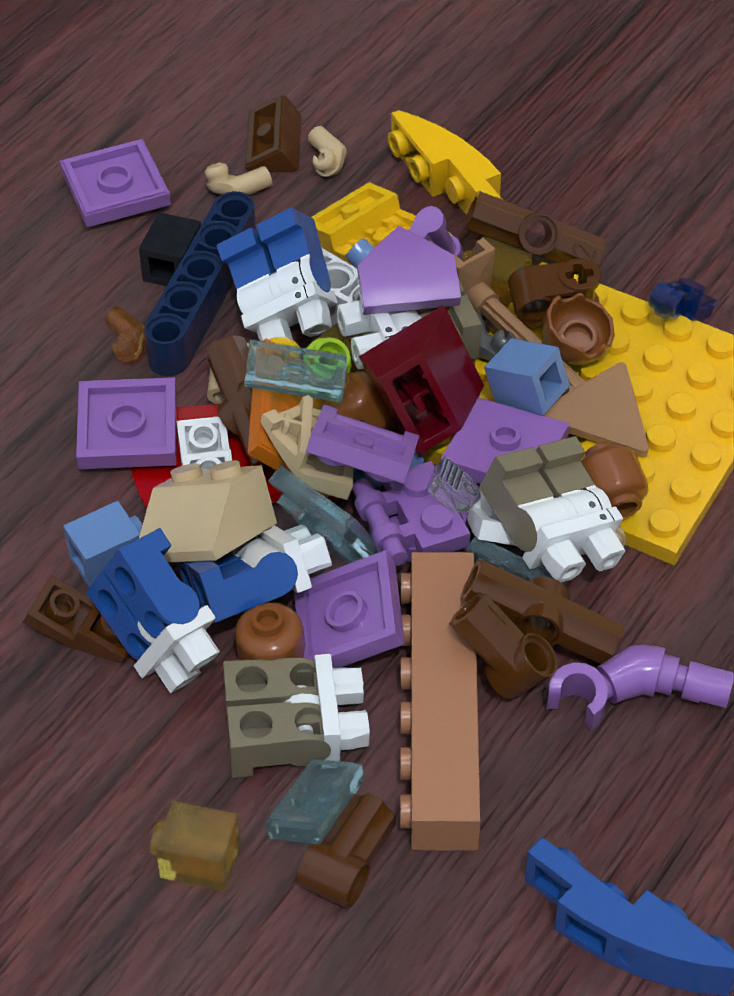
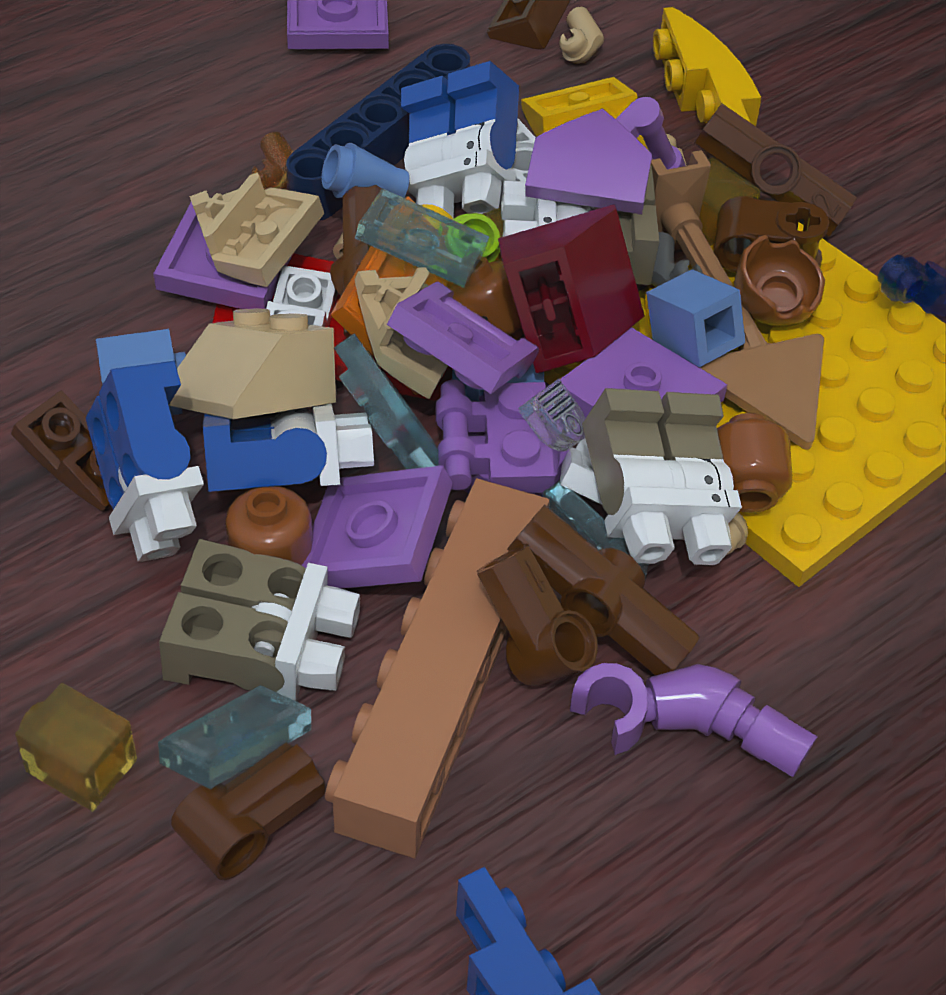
camera: 15 degrees right, 0 degrees up
black brick [139,212,201,286] -> none
tan arm [205,163,272,195] -> none
none -> tan slope [189,172,324,287]
none -> medium blue cone [322,143,409,203]

